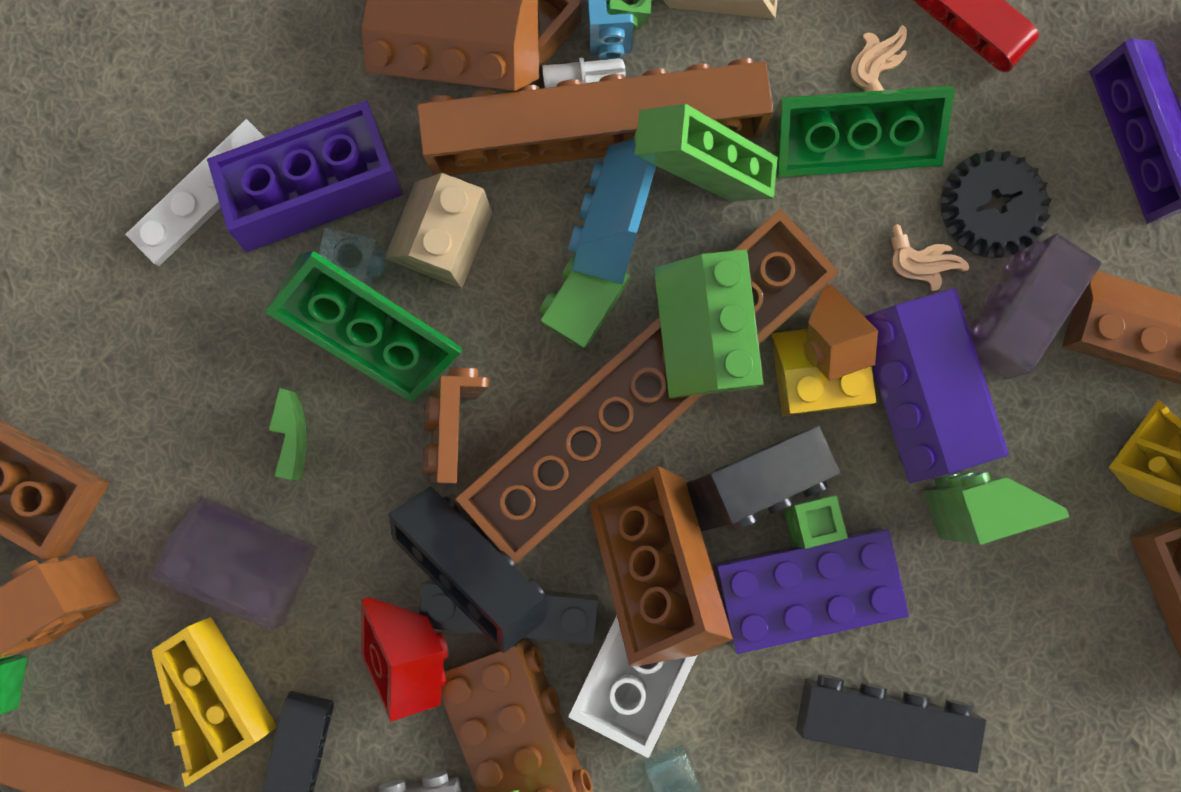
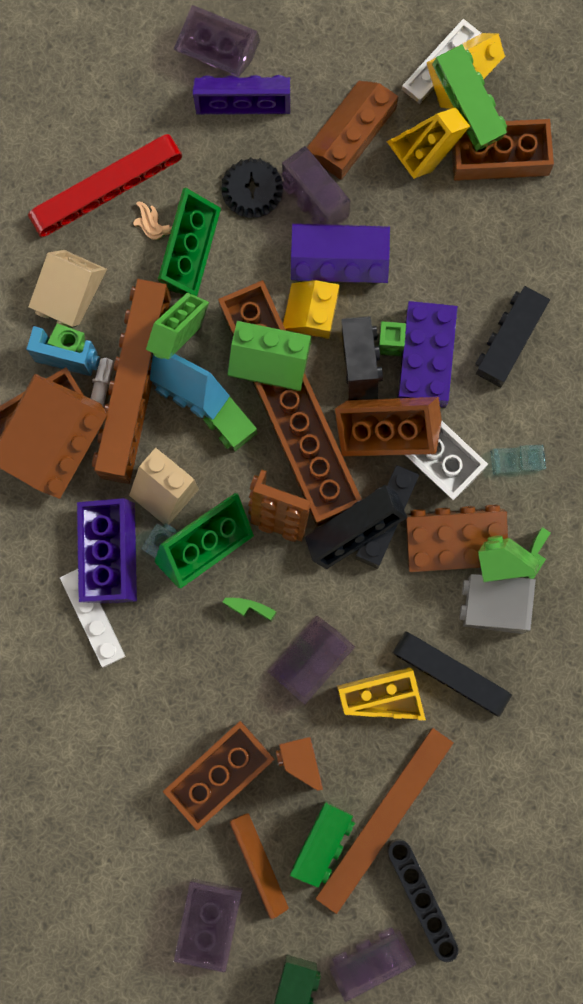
camera: 70 degrees left, 5 degrees down
red slope [361,597,448,722] -> none
dark orange slope [804,284,878,381] -> none
light nougat piece [891,224,969,291] -> none
bright green slope [924,471,1069,545] -> none

